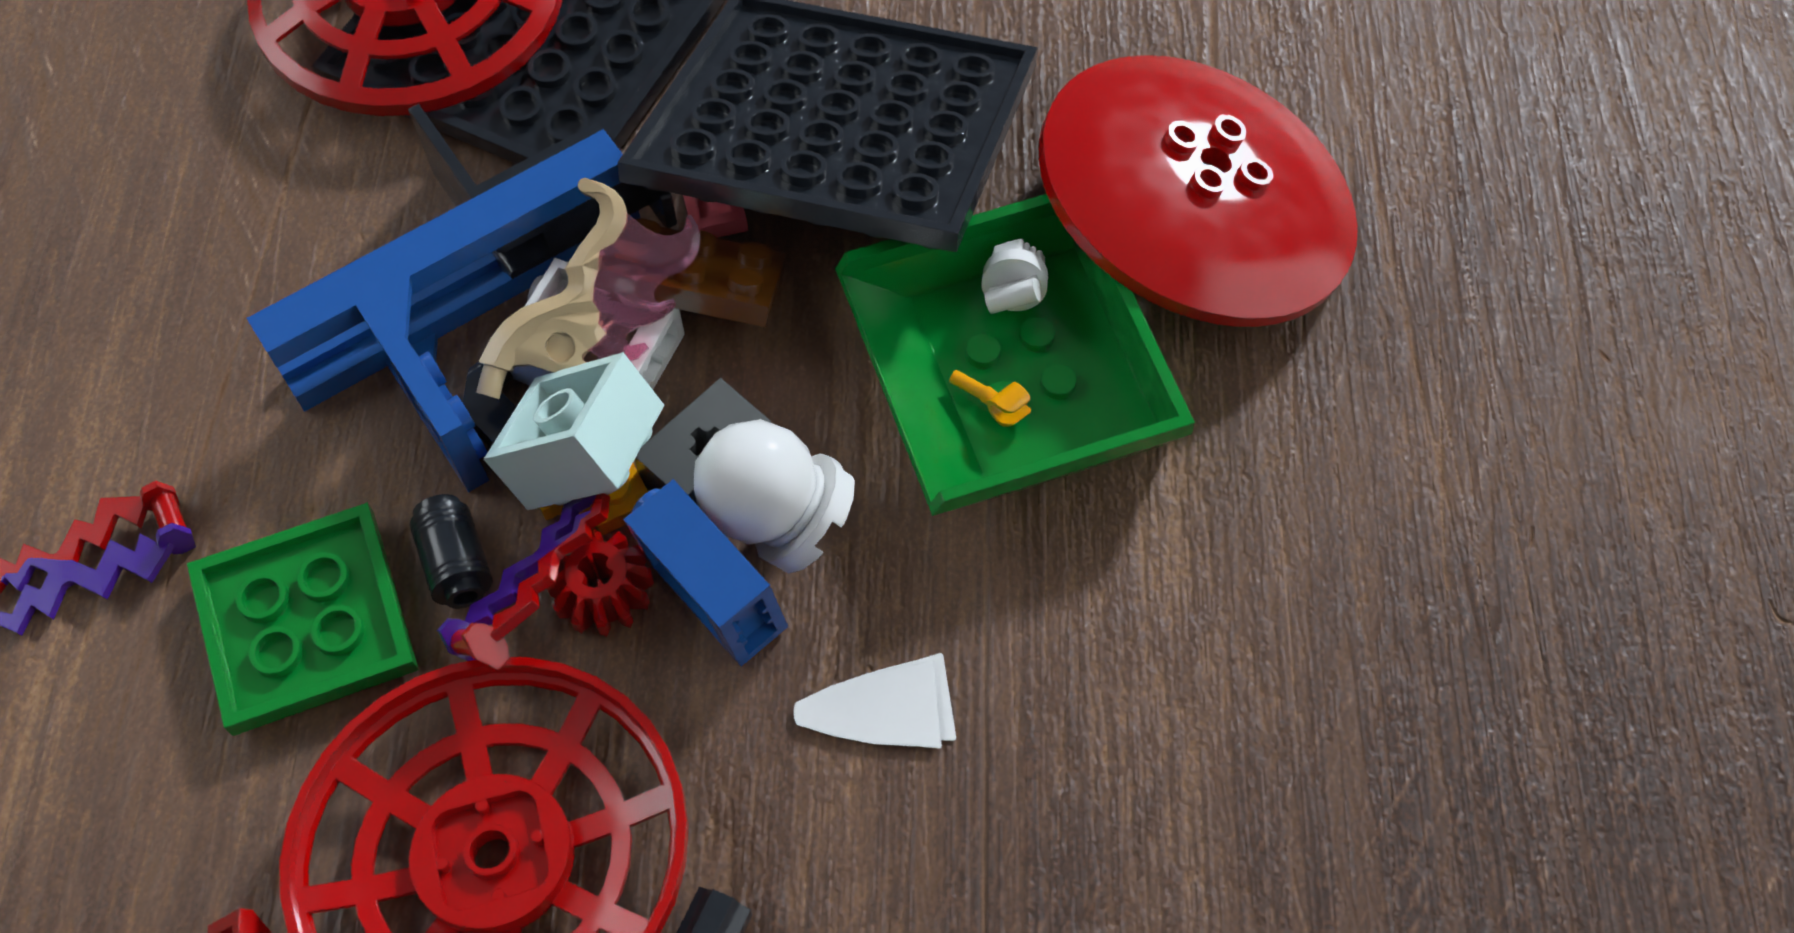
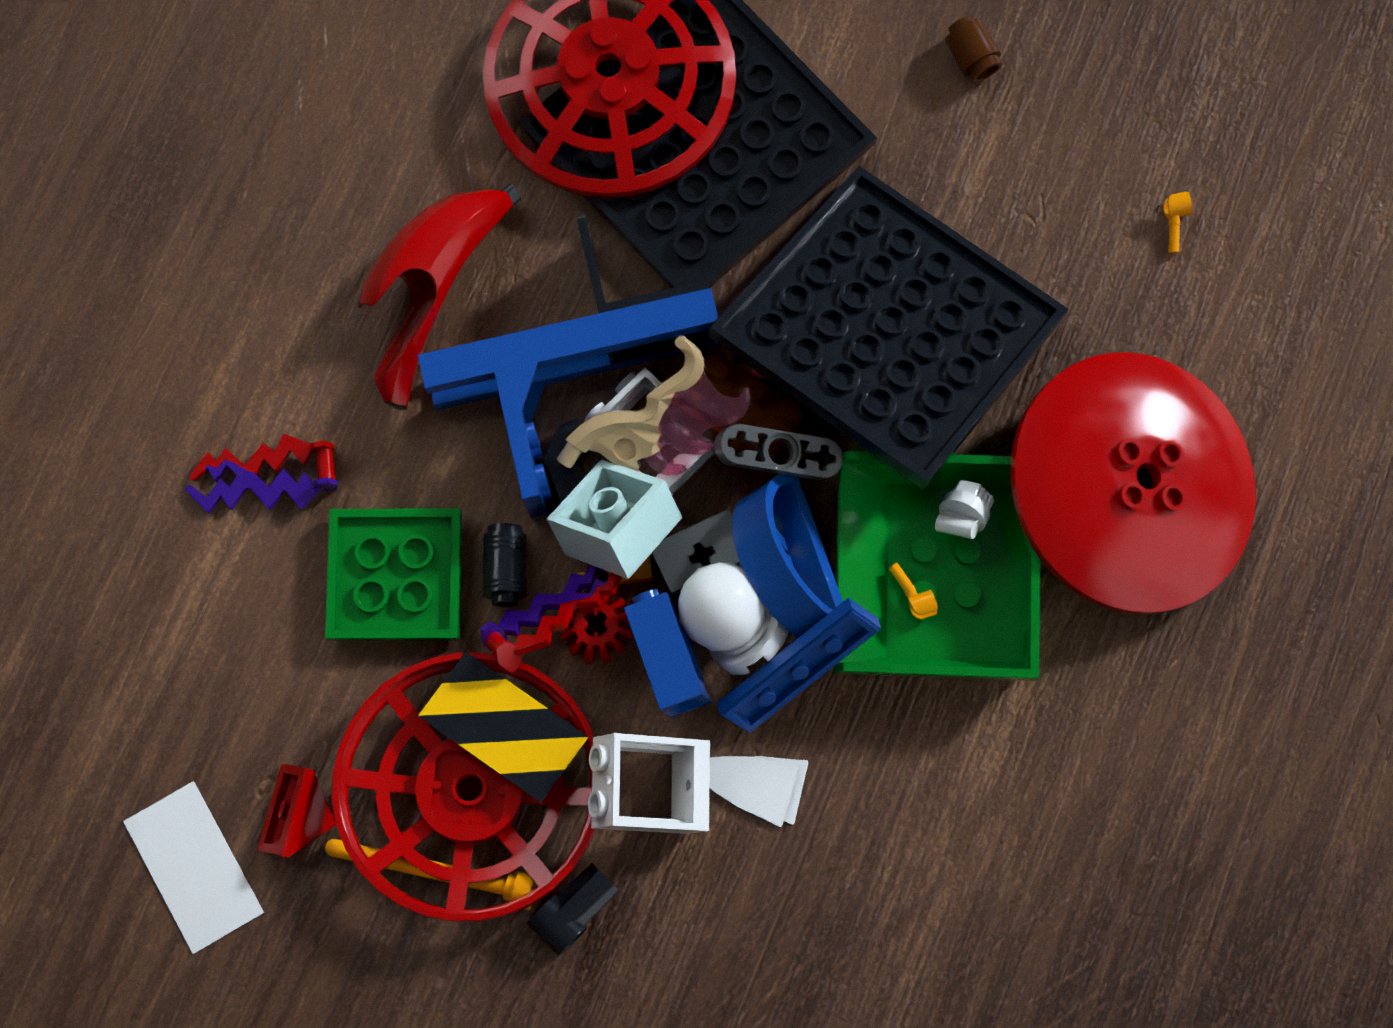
camera: 25 degrees right, 15 degrees up
none -> red piece [358,184,521,410]
none -> sticker [418,652,588,803]
none -> white window [588,733,710,834]
none -> dark grey beam [714,424,843,480]
none -> blue tile [717,597,881,733]
none -> blue window [732,474,843,638]

